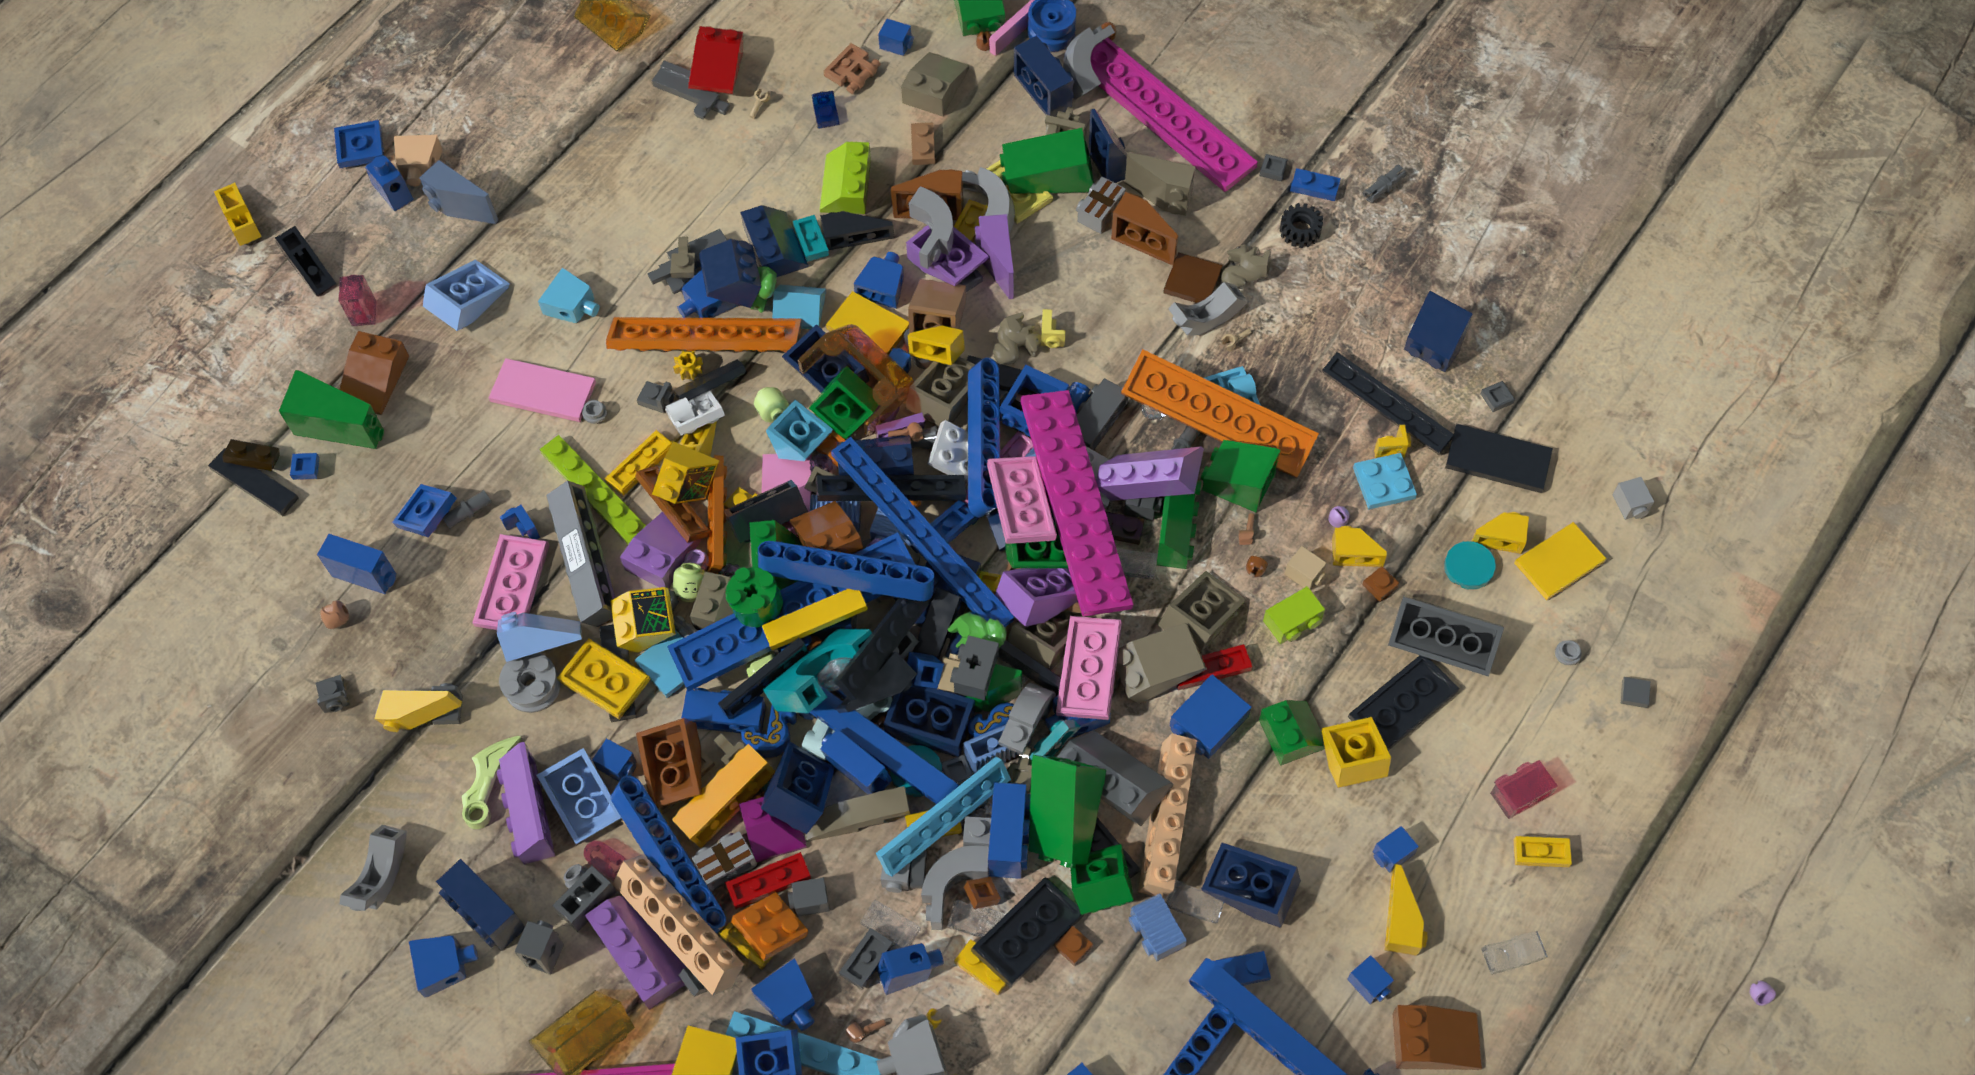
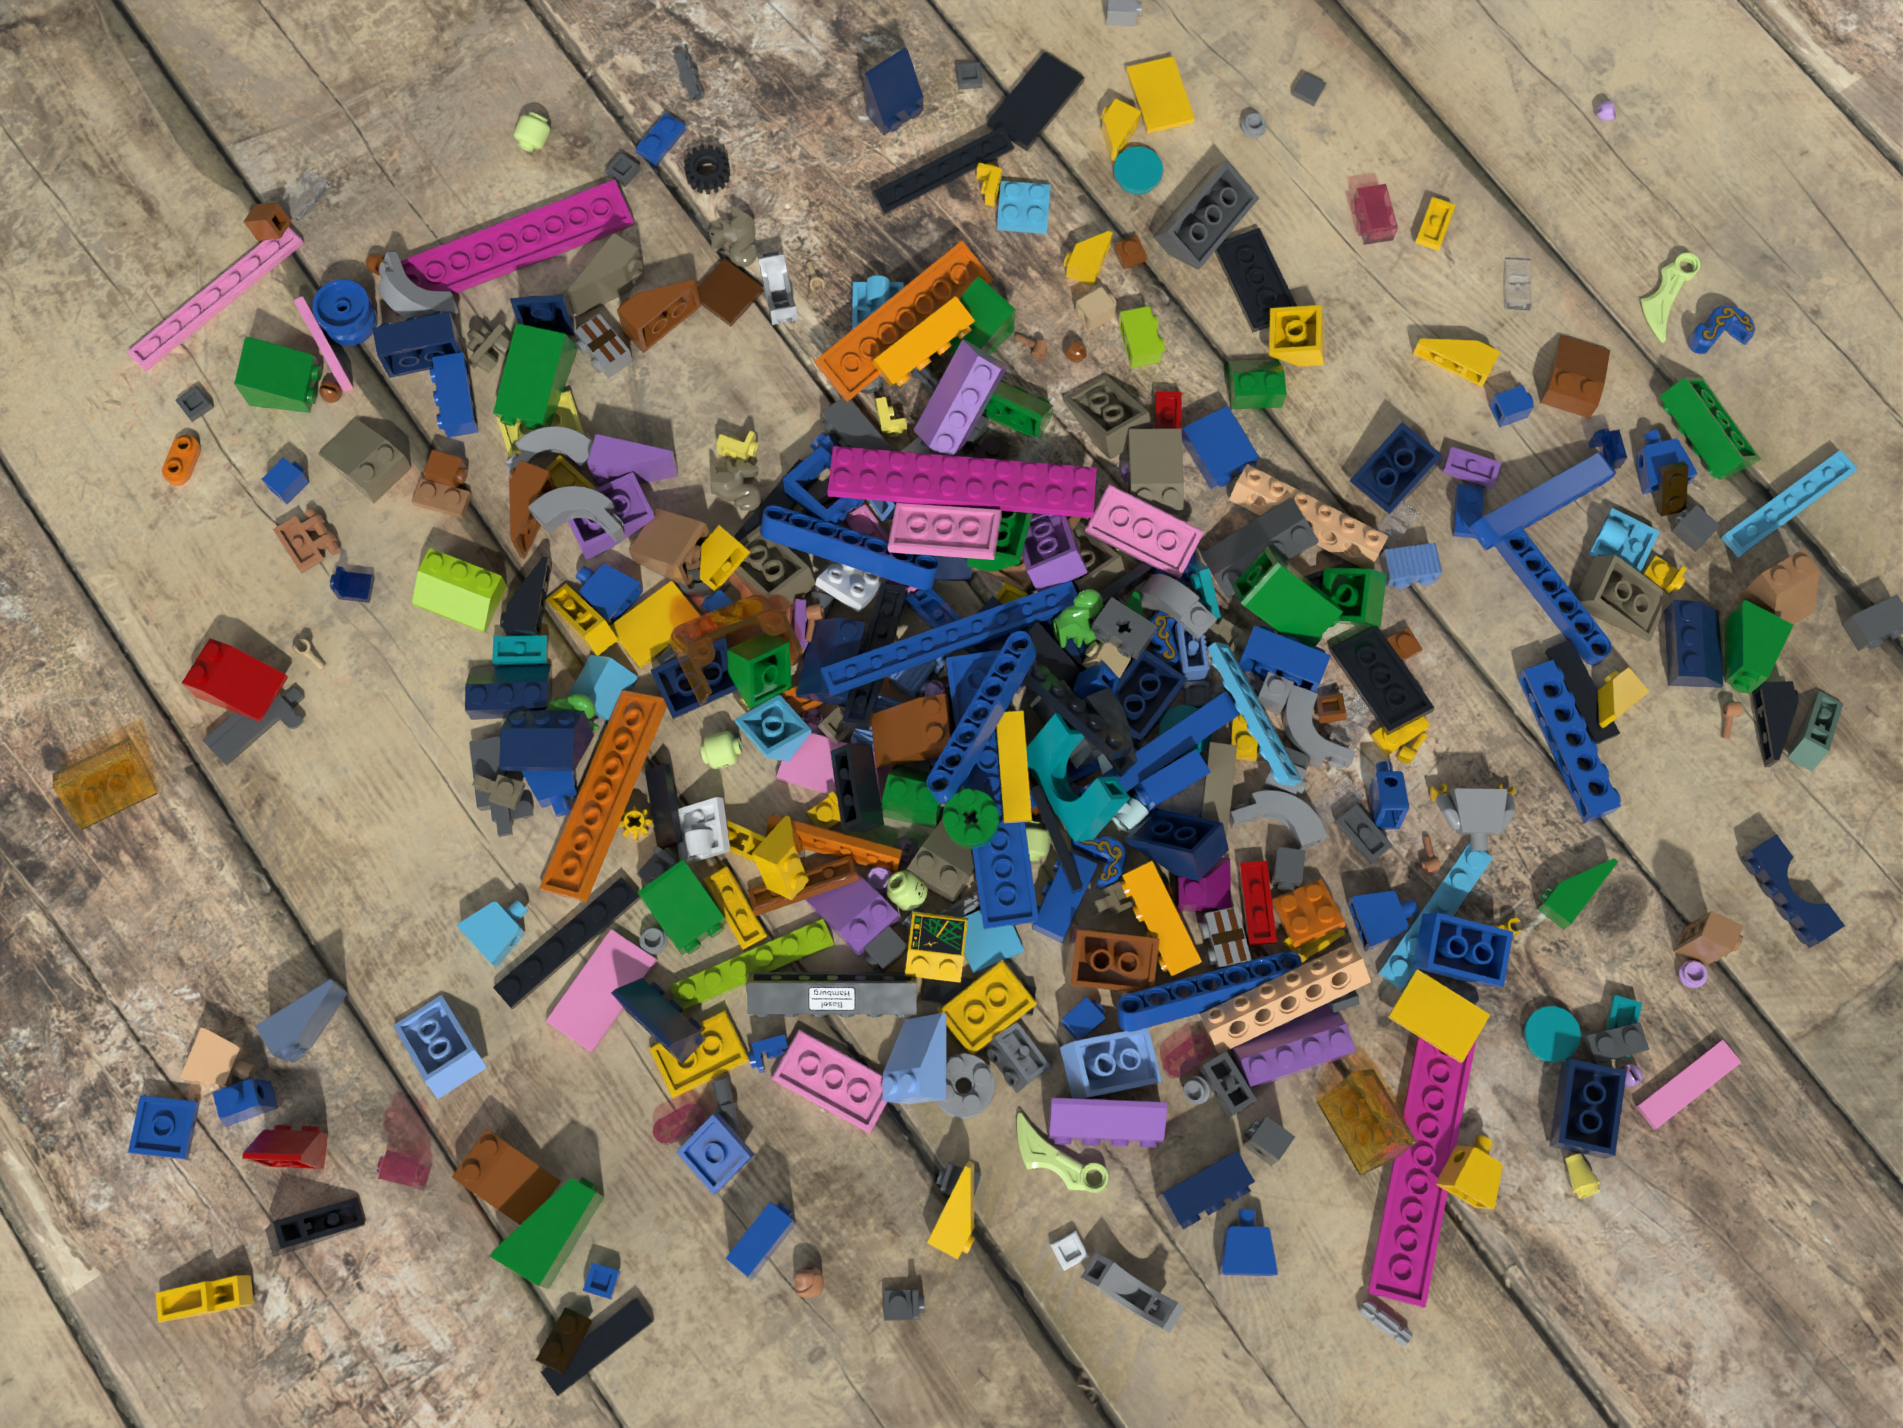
camera: 75 degrees left, 10 degrees up
clear plate [817,658,851,691] -> none
lavender hinge [1328,506,1349,528] -> none
blue brick [1373,826,1419,873] -> none
none -> red slope [242,1125,328,1169]
none -> dark orange brick [423,450,468,488]
none -> blue brick [429,352,479,438]
none -> black plate [493,877,640,1010]
none -> yellowish green head [514,112,551,152]
none -> yellow slope [546,584,618,656]
none -> dark blue slope [611,978,706,1064]
none -> green slope [637,859,727,955]
none -> yellow tile [649,1010,749,1099]
none -> clear pink beam [653,1104,705,1145]
none -> dark grey brick [864,926,908,972]
none -> light orange brick [872,296,975,387]
none -> light yellow bracket [876,397,907,438]
none -> dark grey bracket [984,1022,1051,1093]
none -> white tile [1050,1231,1089,1271]
none -> light grey arch [1229,790,1327,850]
none -> yellow hand [1397,733,1428,764]
none -> medium lavender plate [1442,446,1501,489]

